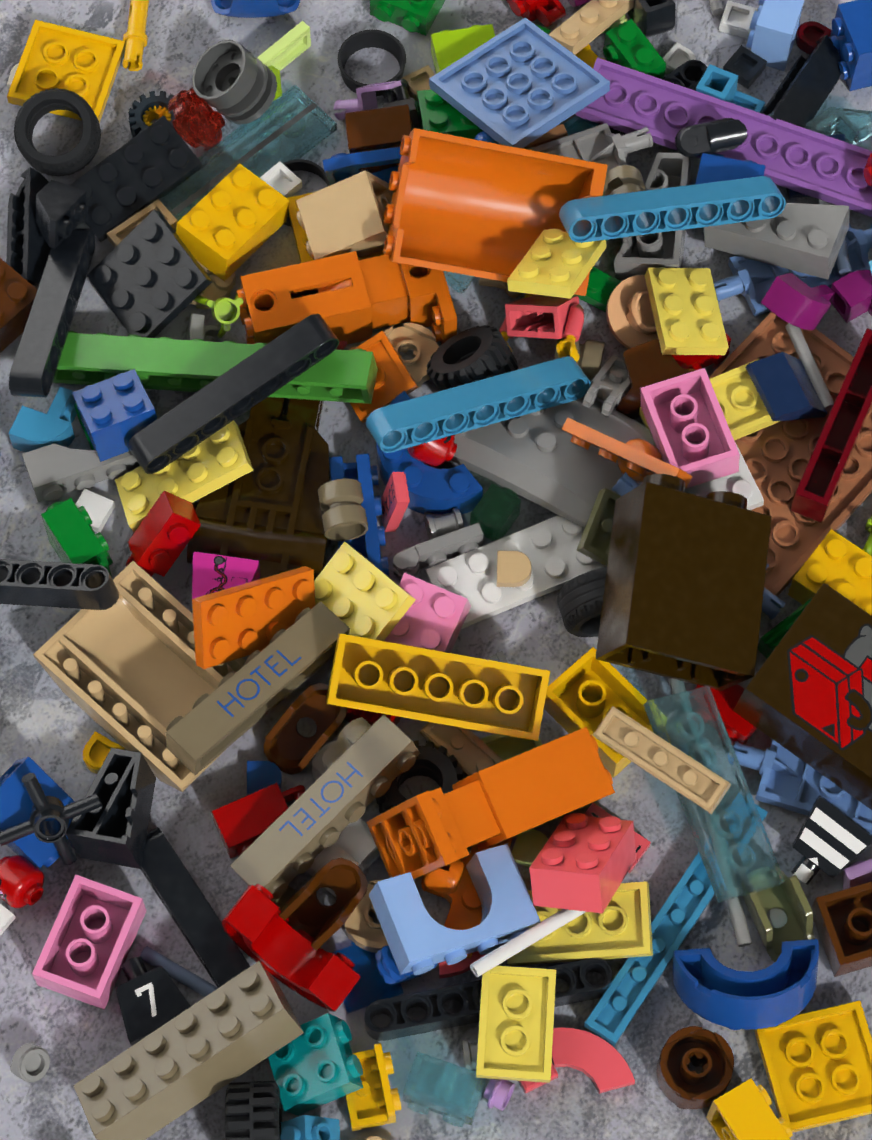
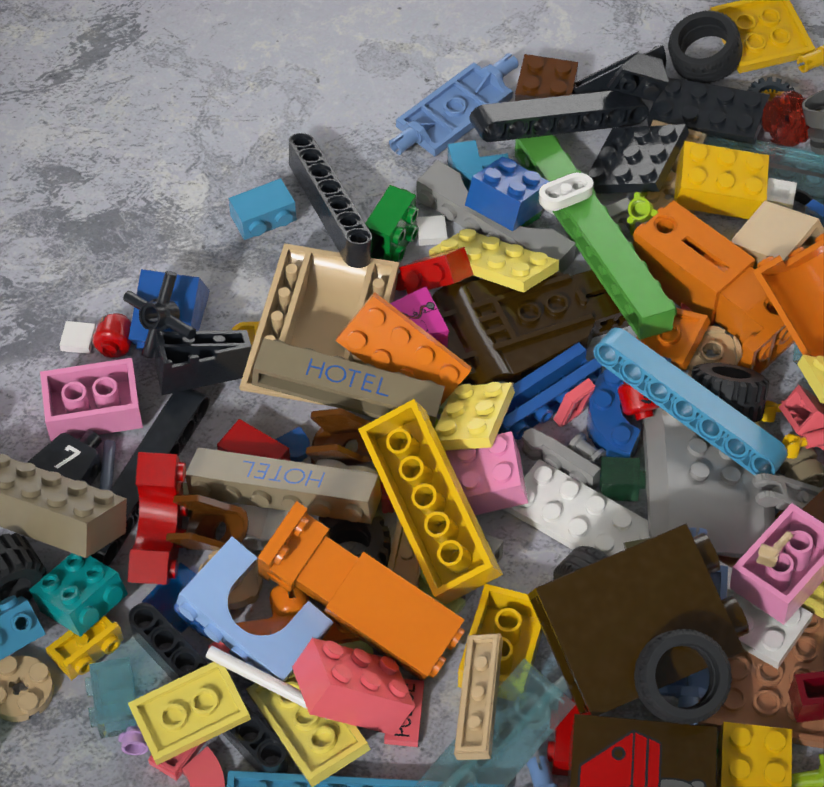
camera: 60 degrees right, 10 degrees down
black beam [127,314,339,474] -> none
dark tan wheel [318,478,368,541] -> none
tan tile [497,551,532,587] -> none
orange plate [562,417,693,489] -> none
none -> white plate [539,173,593,211]
none -> black tyre [634,629,732,724]
none -> tan hand [756,531,793,567]

